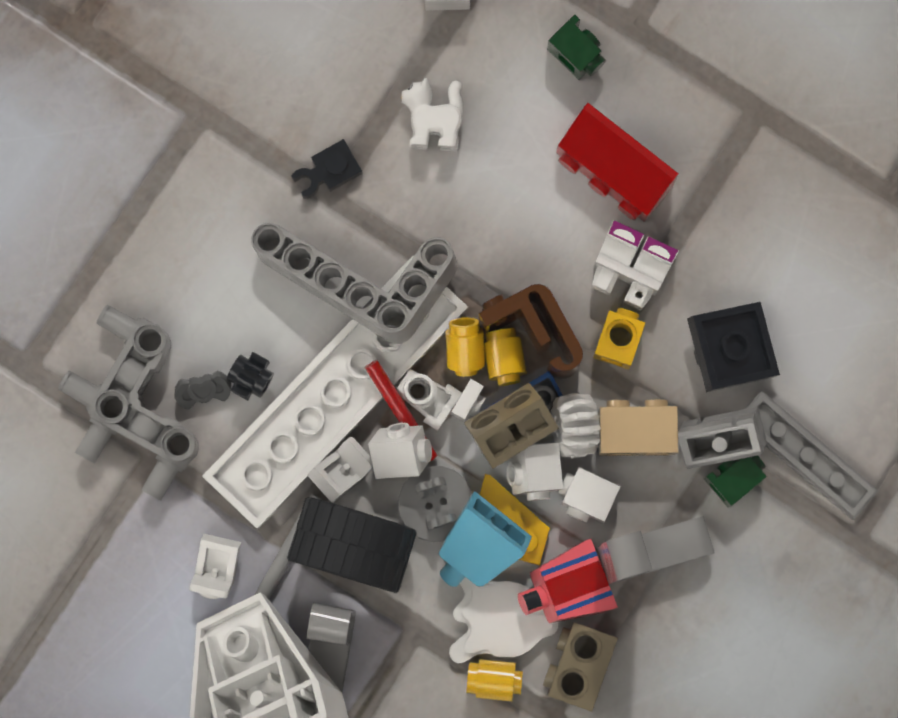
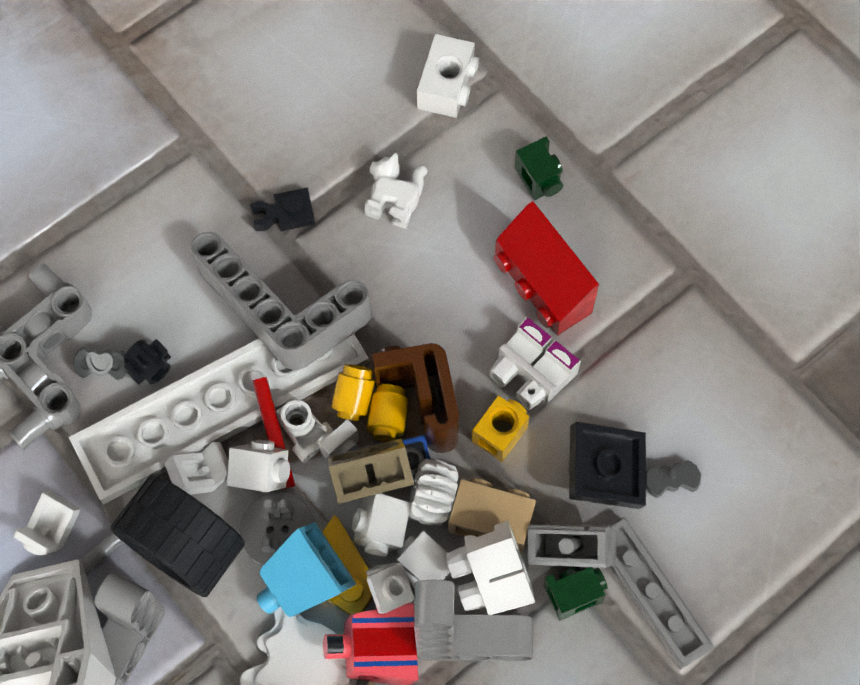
camera: 15 degrees right, 15 degrees down
none -> white bracket [366,562,415,614]
none -> white hips [446,520,535,615]
none -> dark grey piece [646,460,701,498]

